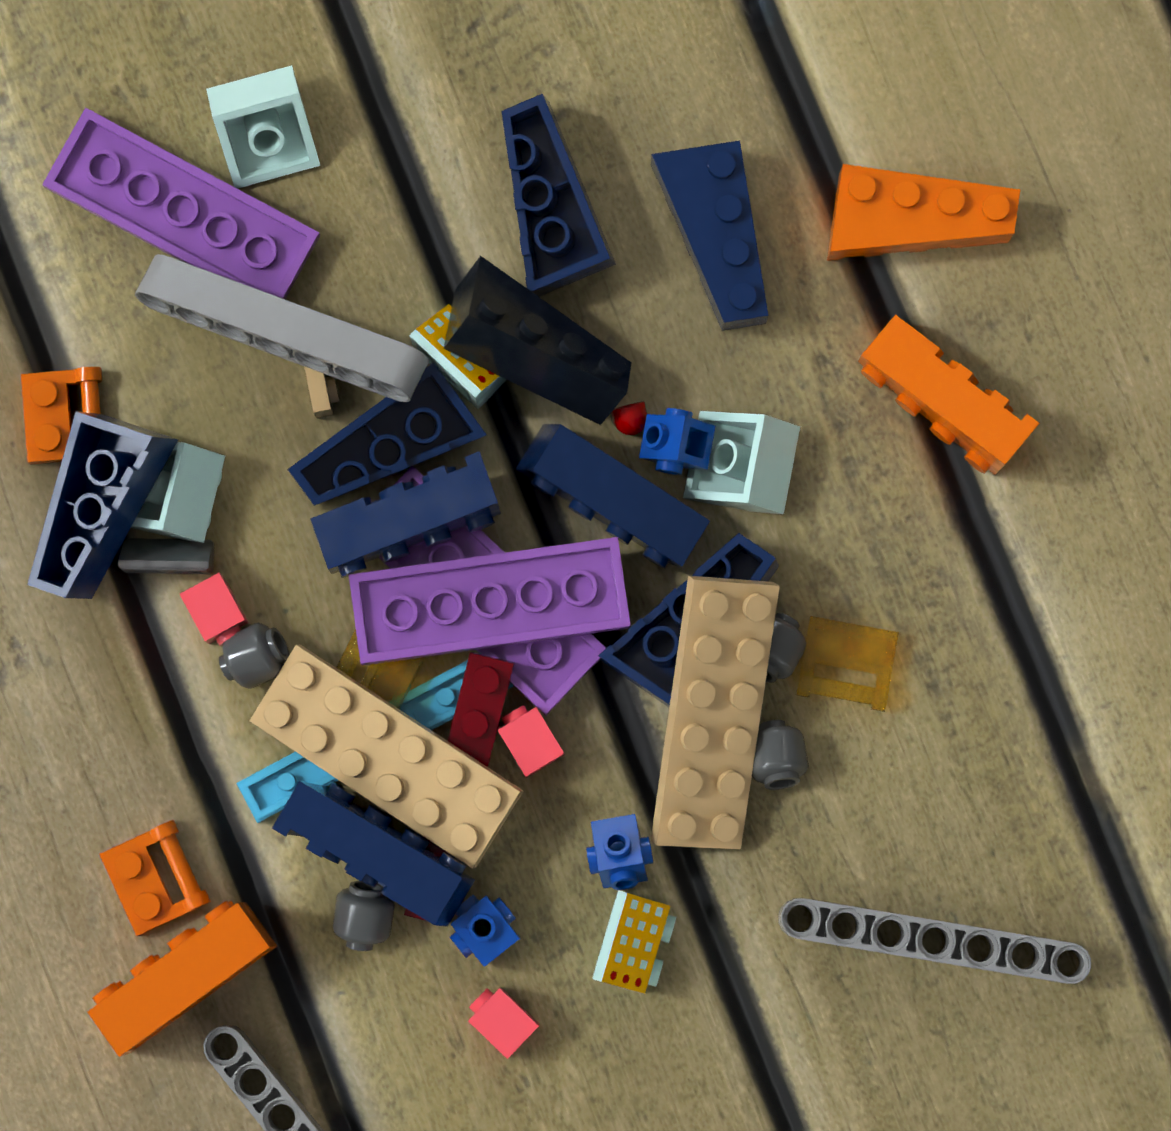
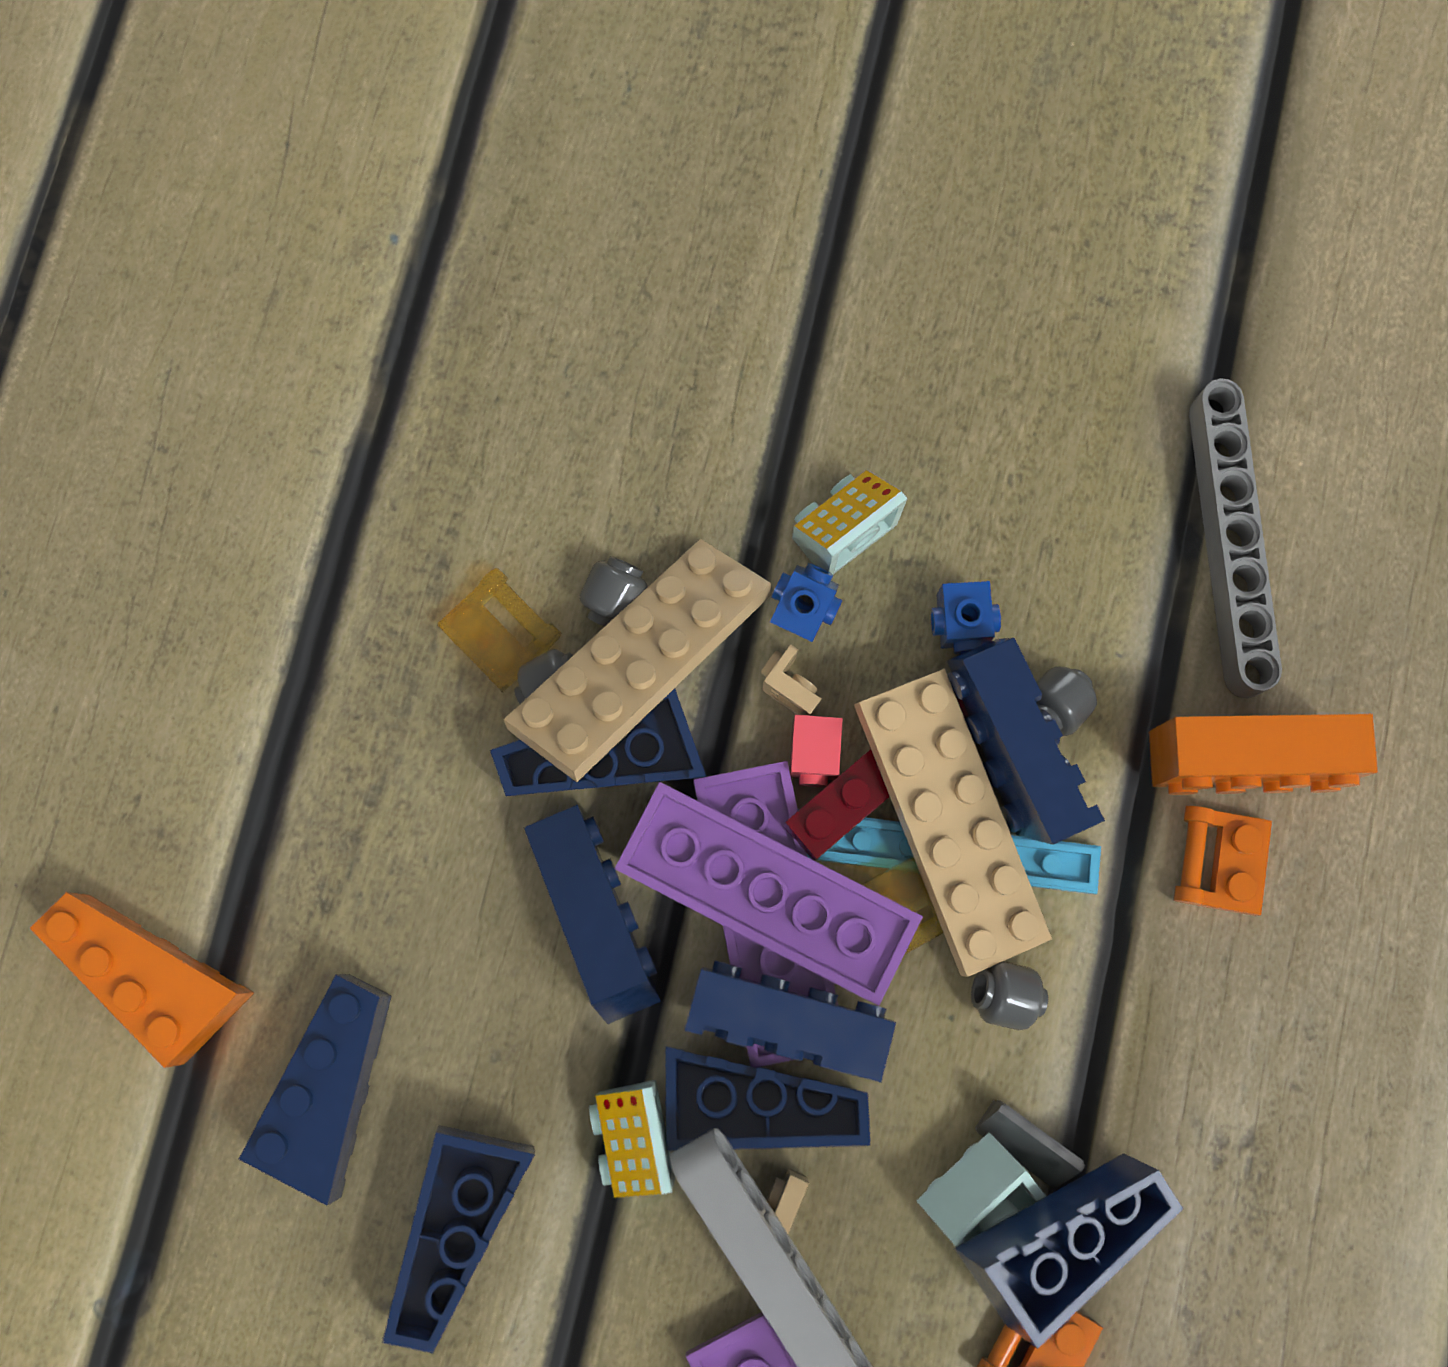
camera: 145 degrees left, 5 degrees down
coral brick [180,573,249,646] -> none
black wedge [443,255,632,425] -> none
coral brick [468,987,540,1059] -> none
red hinge [611,401,647,435] -> none
blue brick [639,408,716,475] -> none
light aqua slope [683,411,800,514] -> none
light grey beam [778,898,1091,984] -> none
orange wedge [858,314,1040,475] -> none
none -> tan bracket [761,645,821,716]

